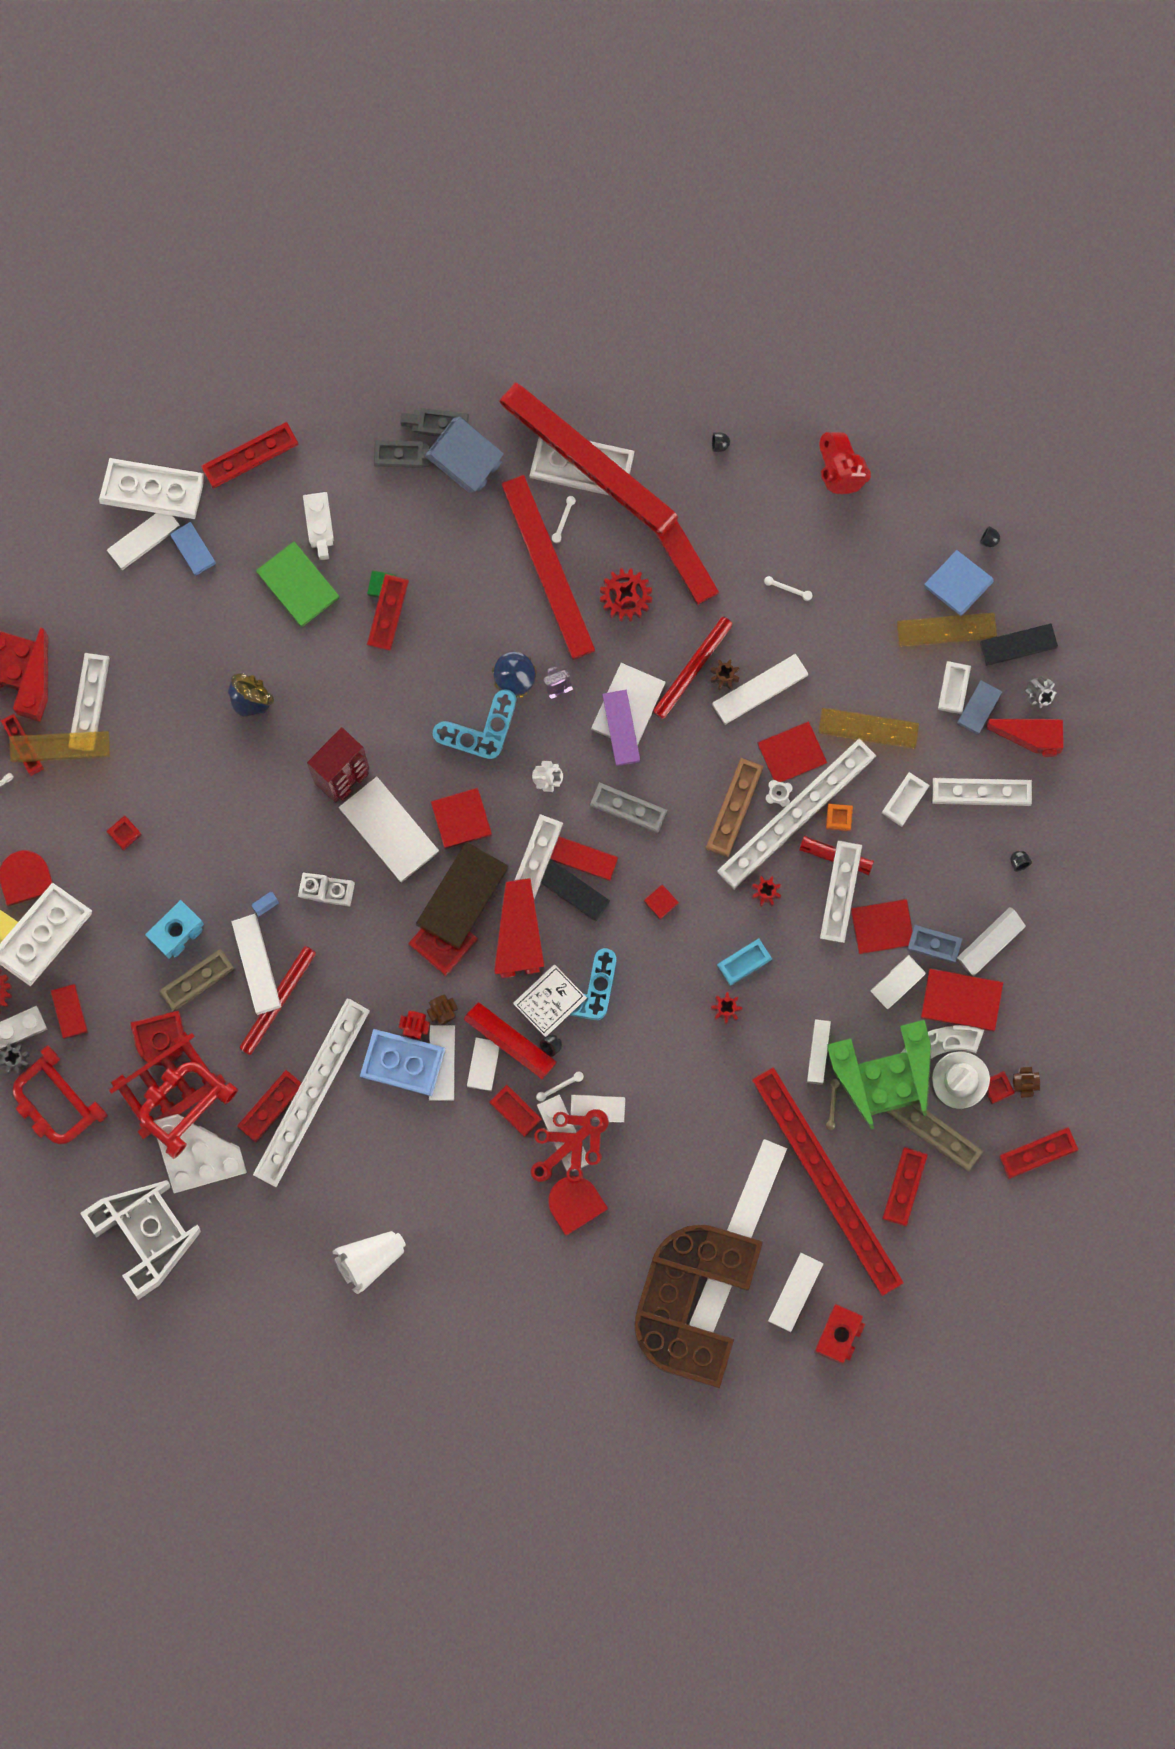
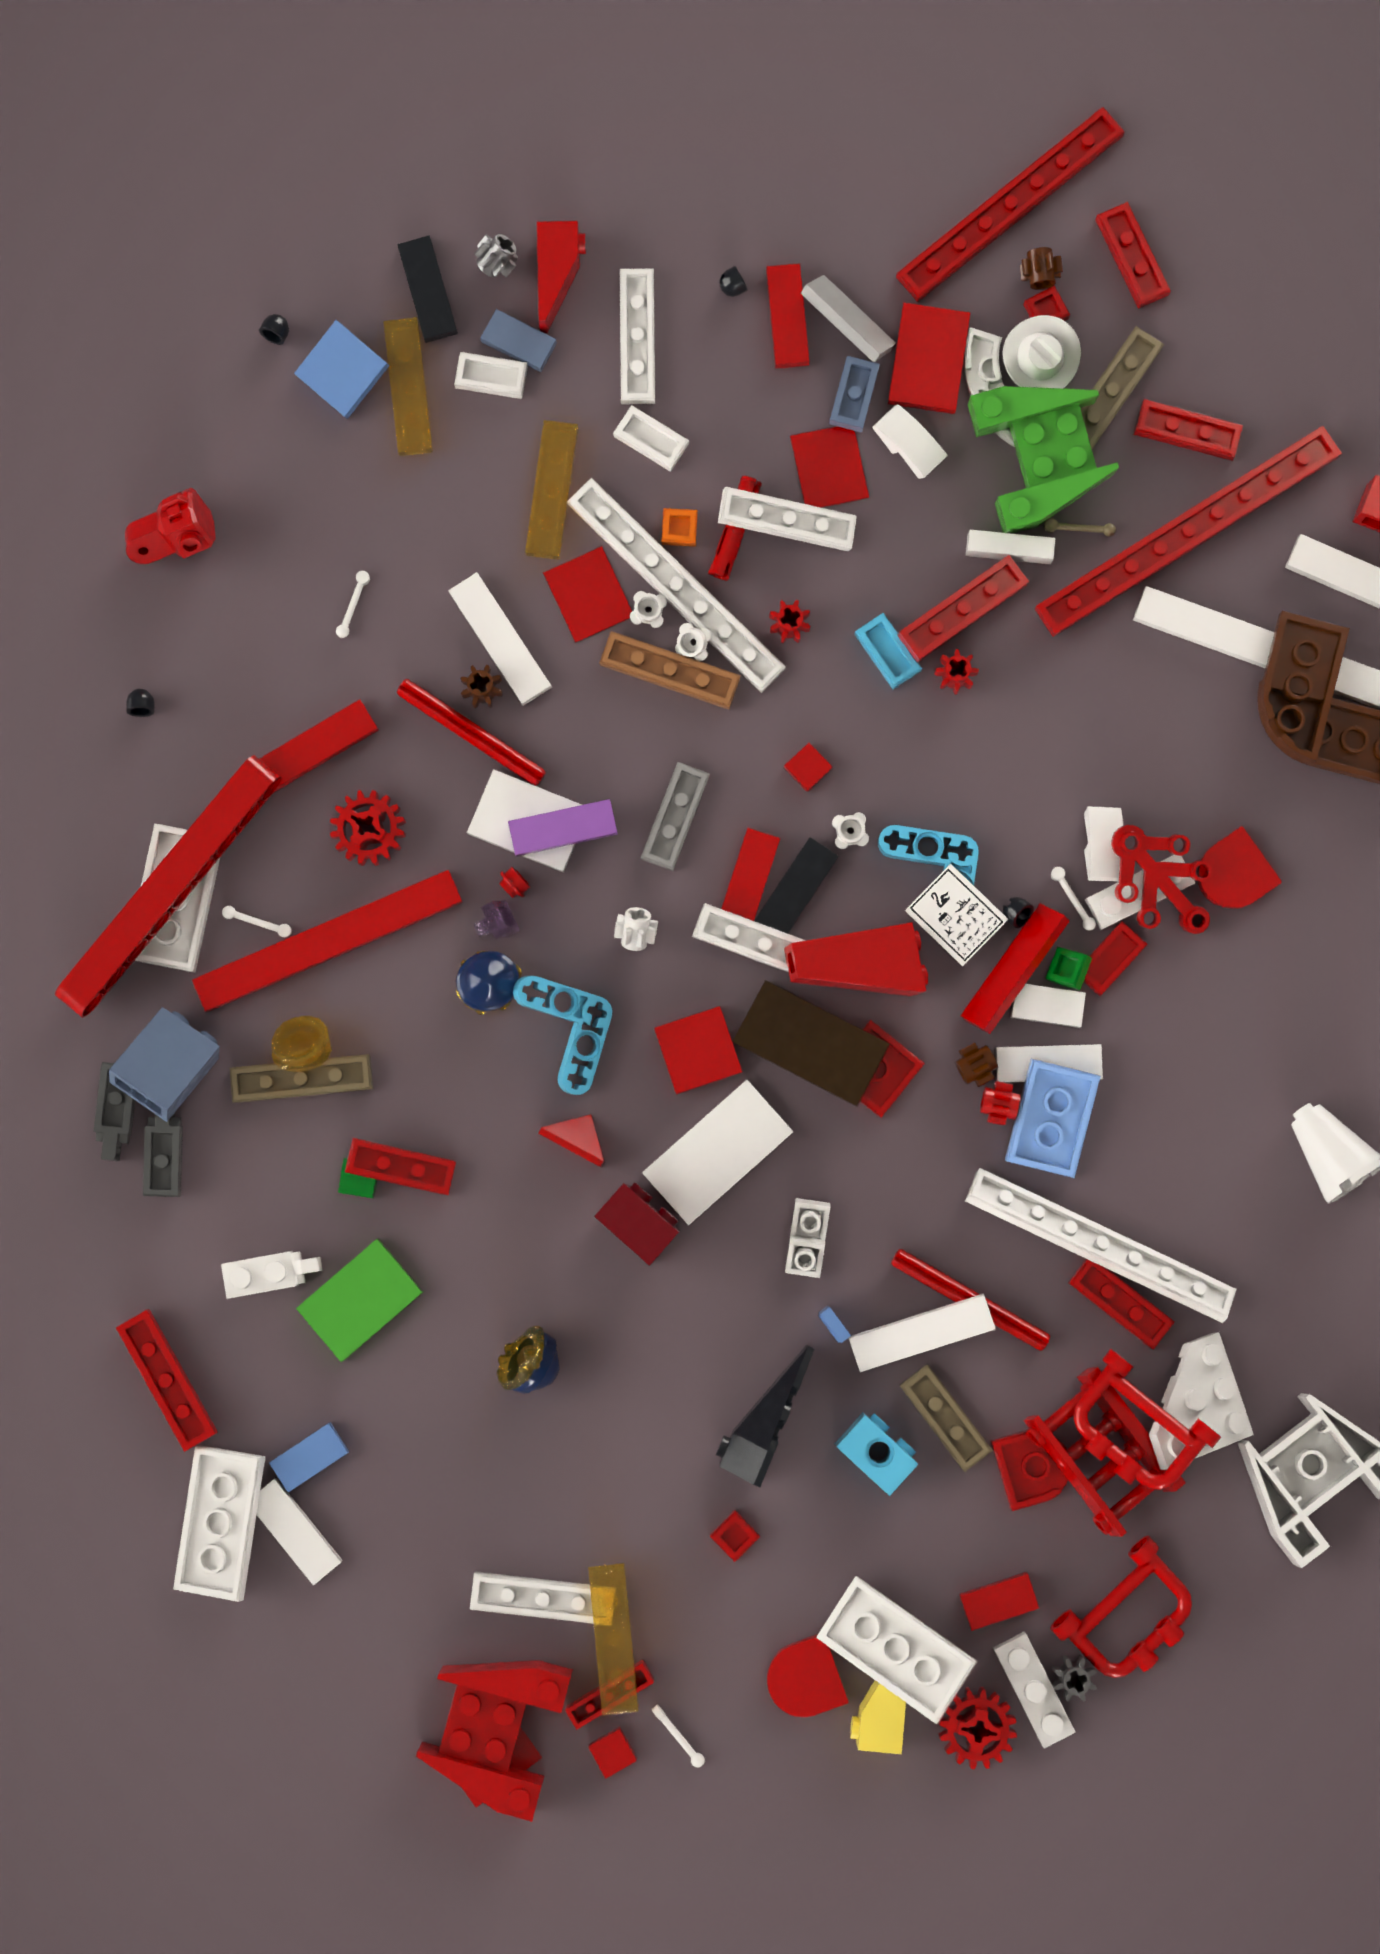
camera: 90 degrees left, 5 degrees up
none -> dark tan tile [229,1054,373,1103]
none -> clear yellow piece [271,1016,332,1072]
none -> red plate [499,866,531,898]
none -> red slope [538,1114,605,1168]
none -> white plate [675,623,712,661]
none -> black wedge [716,1345,814,1487]
none -> red tile [766,263,810,369]
none -> white plate [832,812,869,849]
none -> red tile [896,107,1125,302]
none -> red plate [897,555,1029,663]
none -> green tile [1045,946,1092,991]

